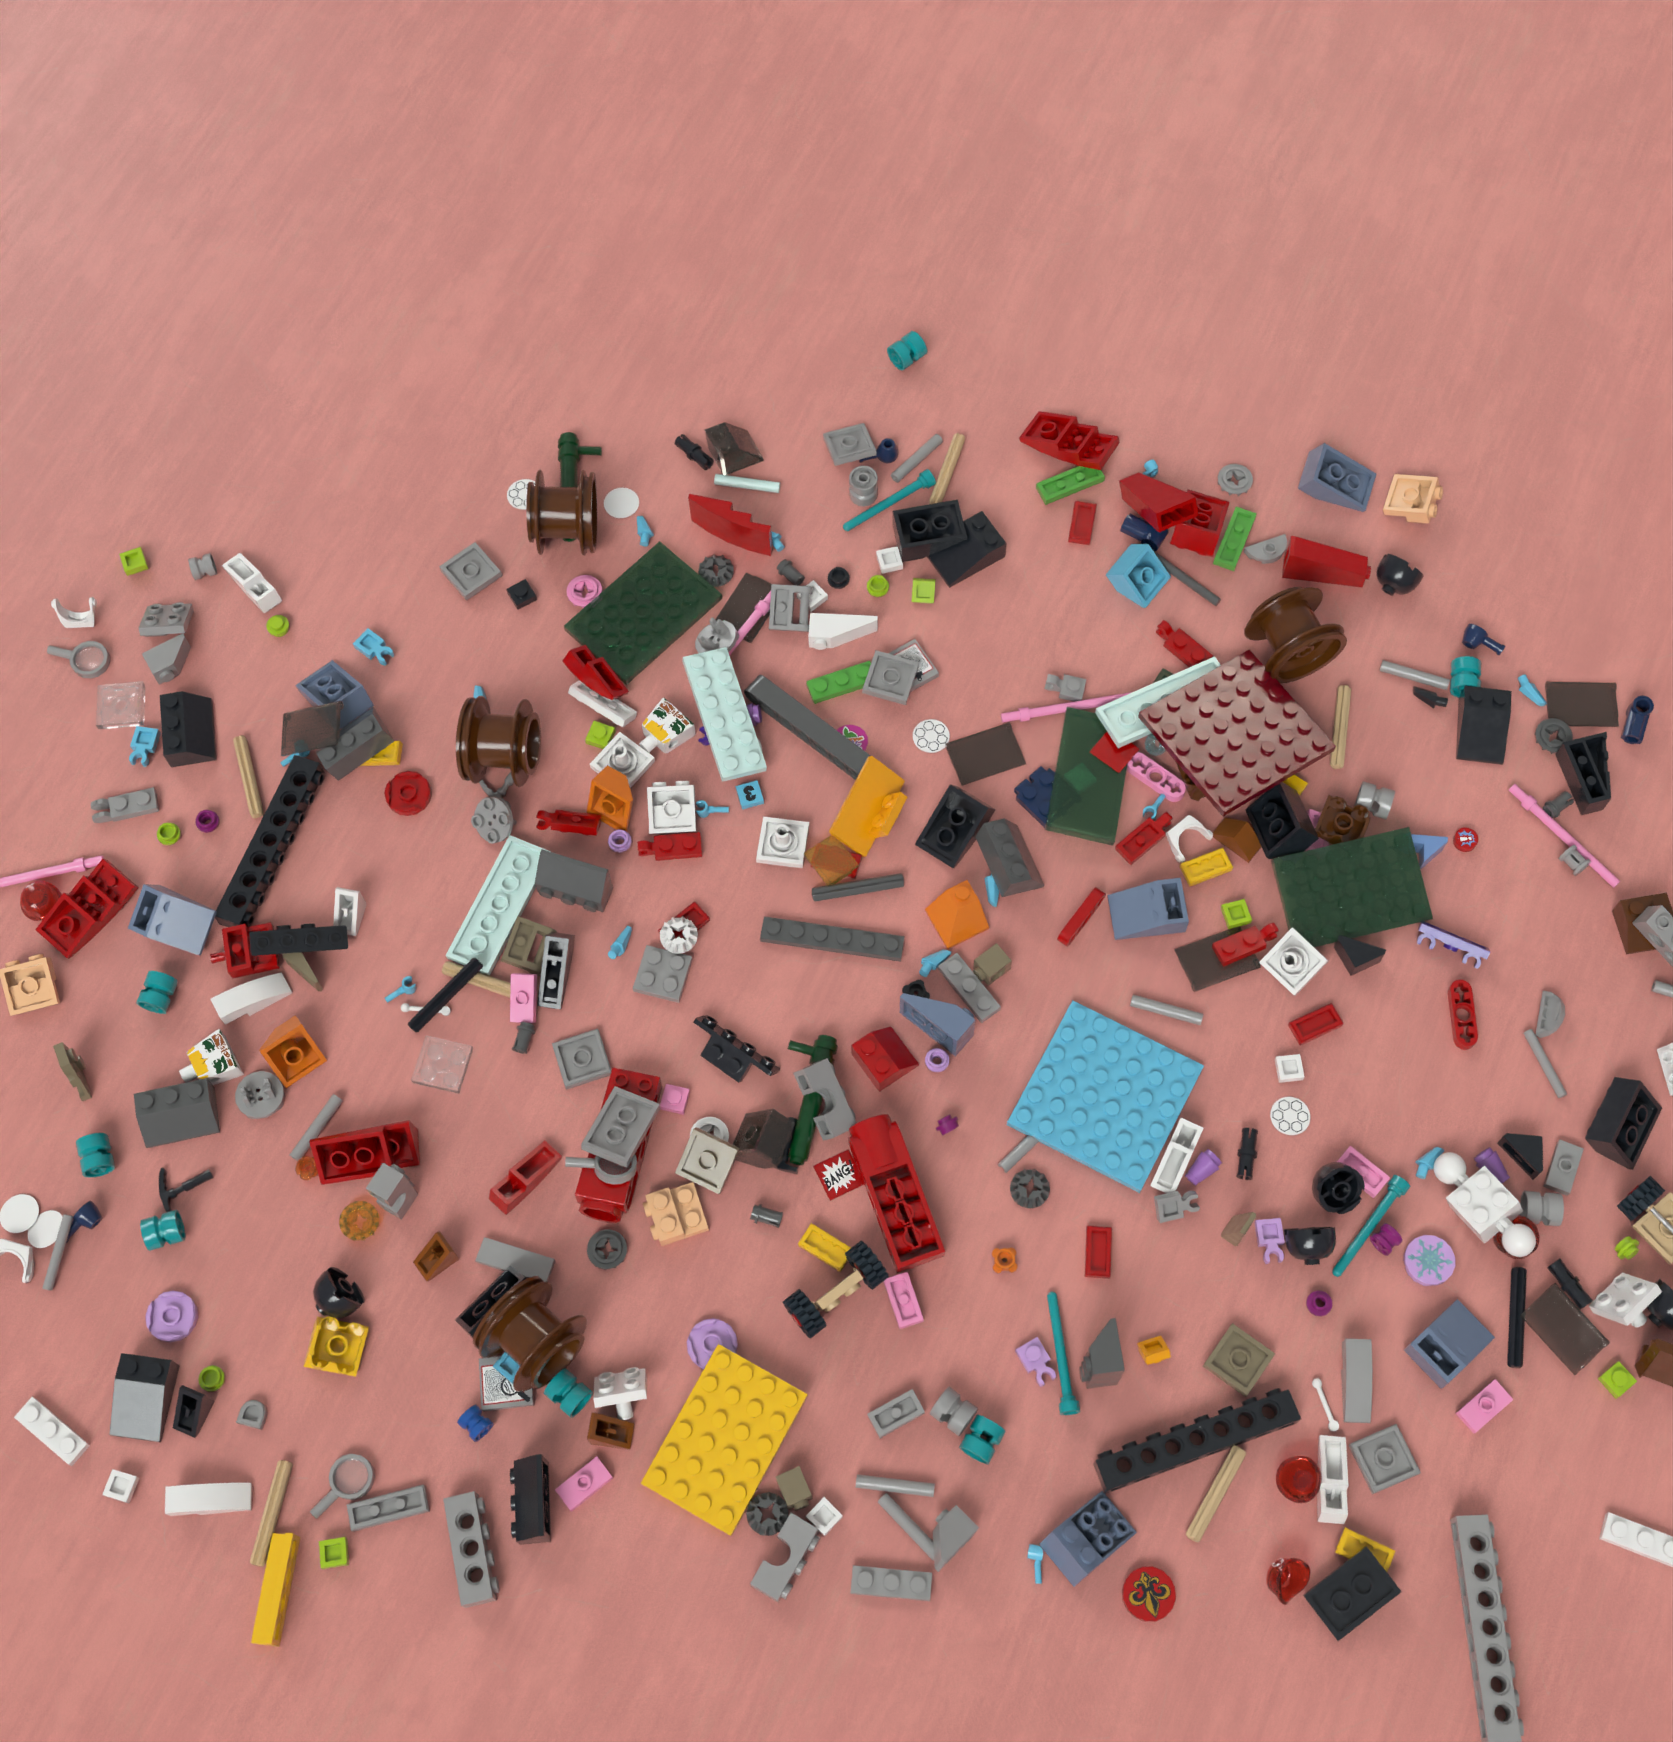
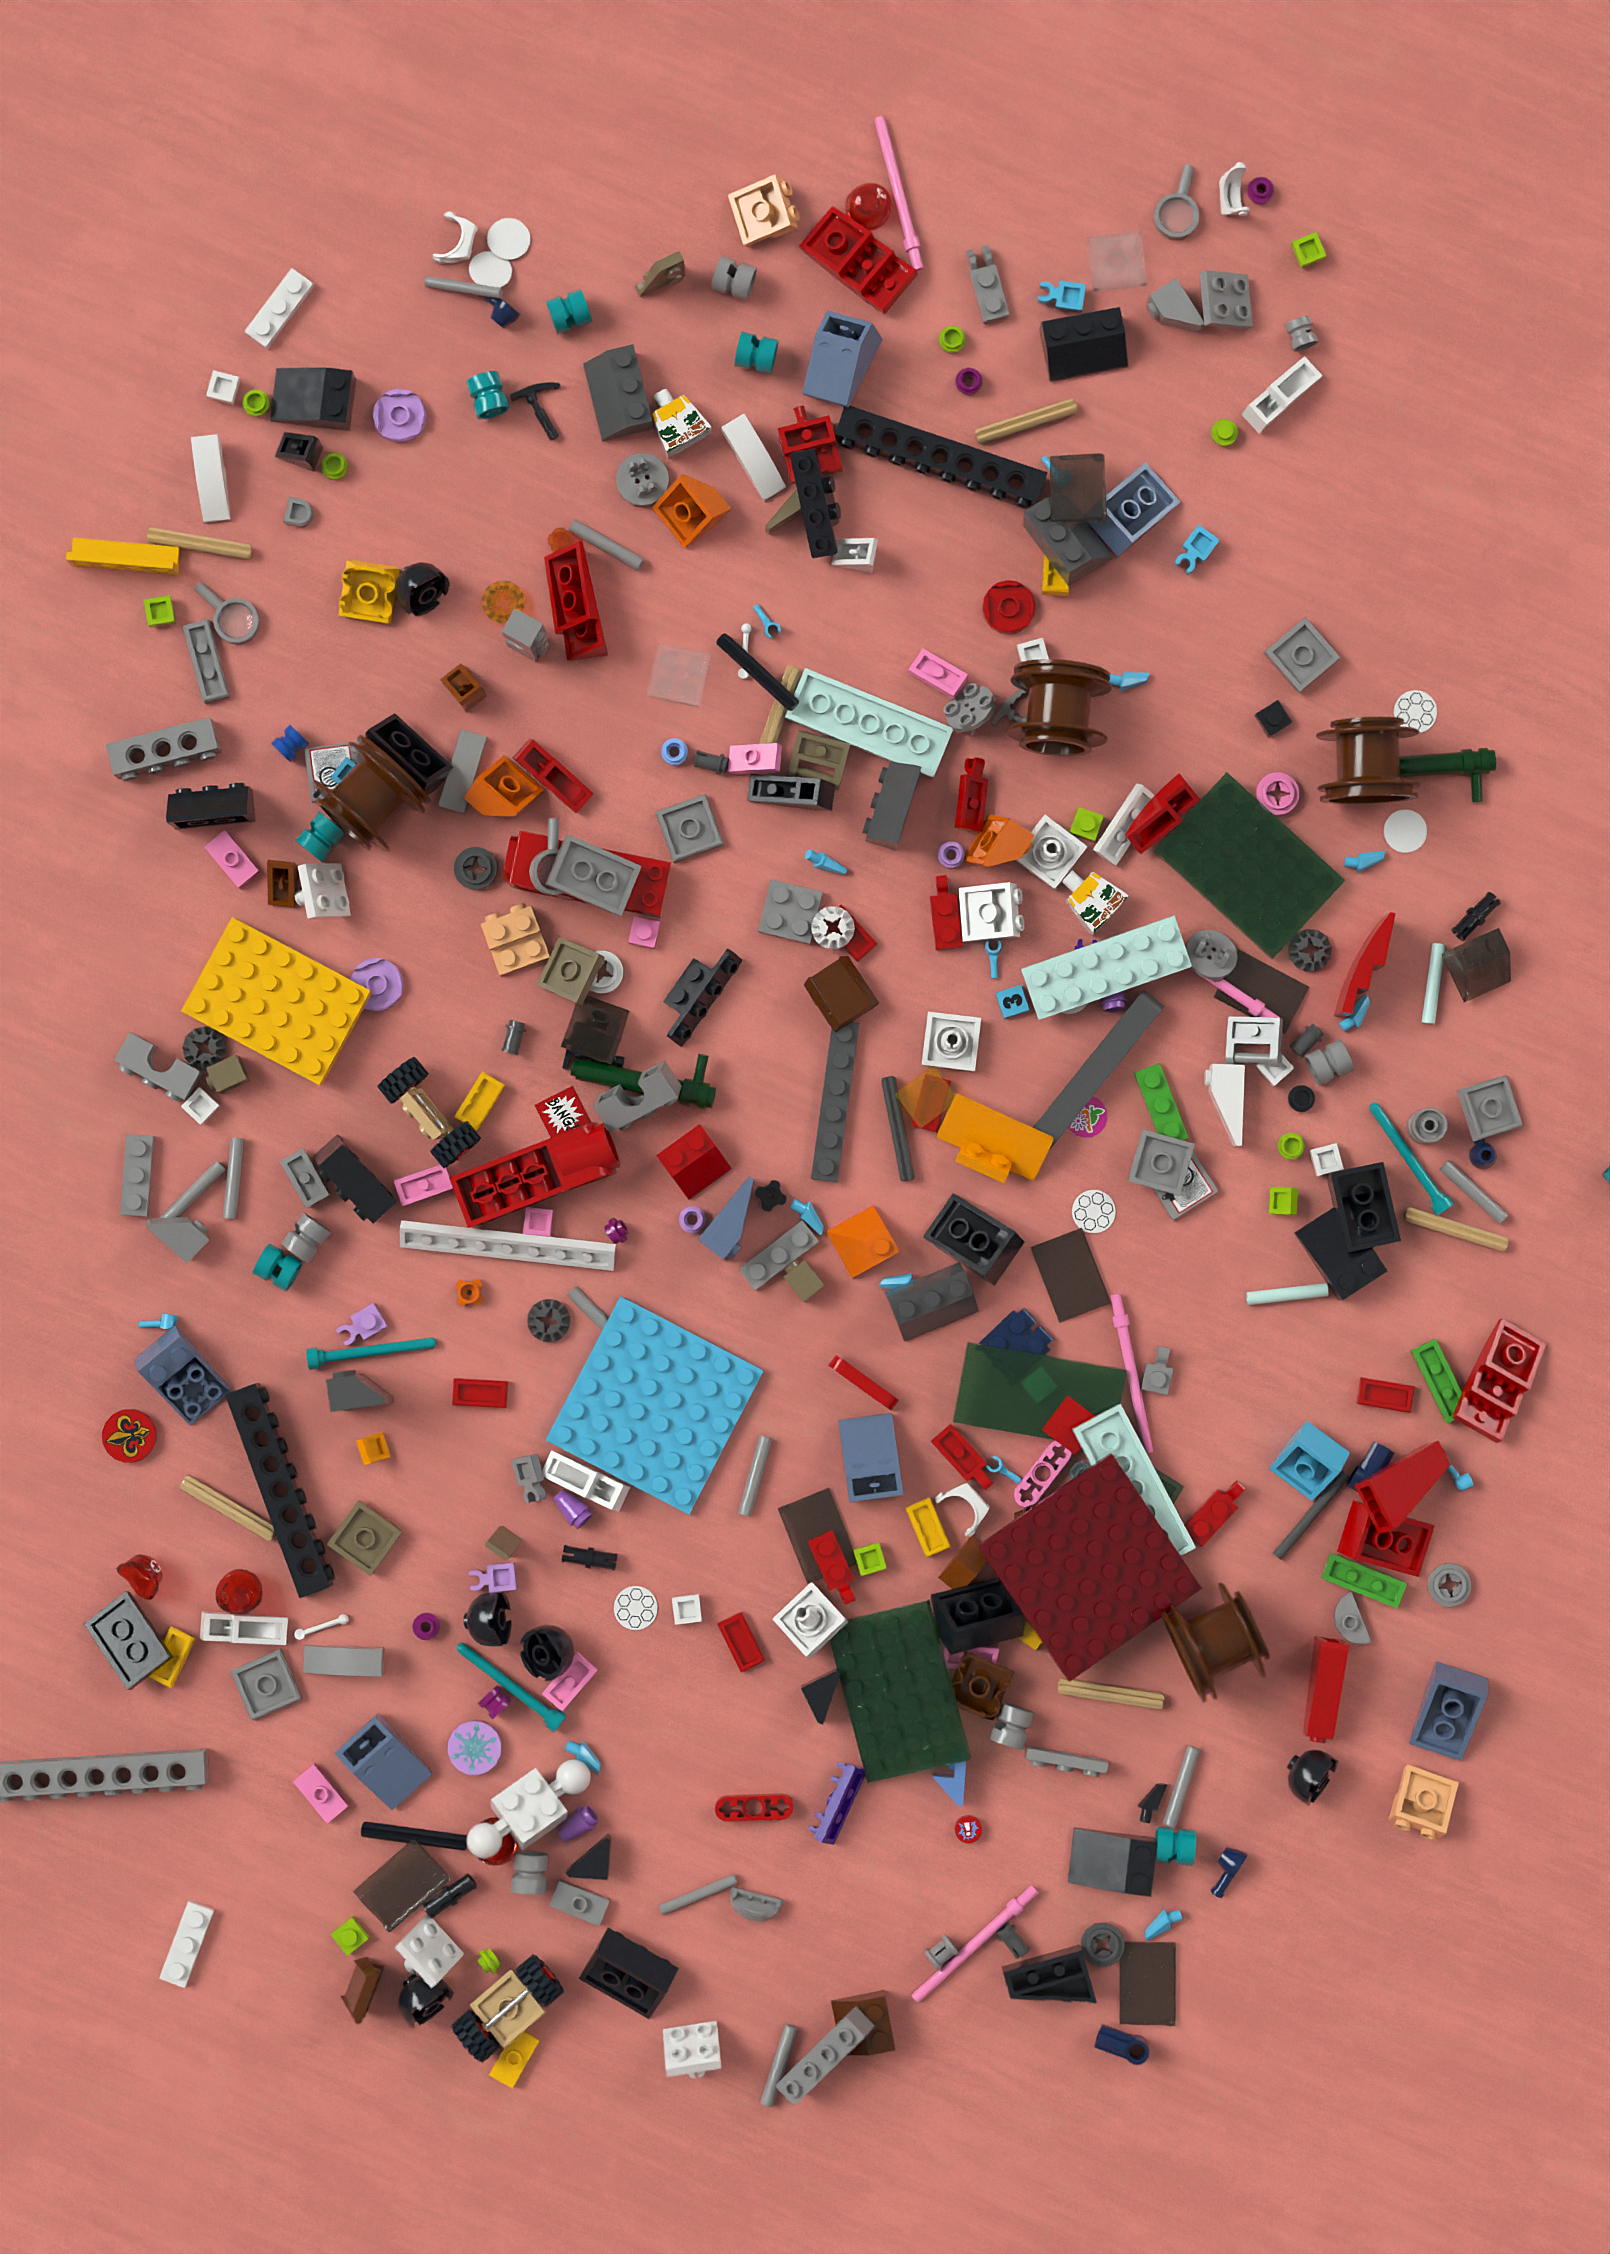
camera: 85 degrees right, 20 degrees up
none -> lime plate [243,390,270,417]
none -> black wedge [314,1135,397,1223]
none -> white plate [400,1220,616,1271]
none -> orange slope [464,755,545,816]
none -> bright pink plate [523,1207,553,1237]
none -> light blue plate [661,738,688,765]
none -> light grey wheel [711,256,757,301]
none -> reddish brown slope [804,956,879,1032]
none -> bright pink plate [908,649,968,700]
none -> white plate [1016,638,1049,662]
none -> light grey plate [1024,1745,1108,1777]
none -> light aqua piece [1246,1283,1328,1305]
none -> magenta plate [1247,177,1274,204]
none -> light grey wheel [1305,1039,1354,1086]

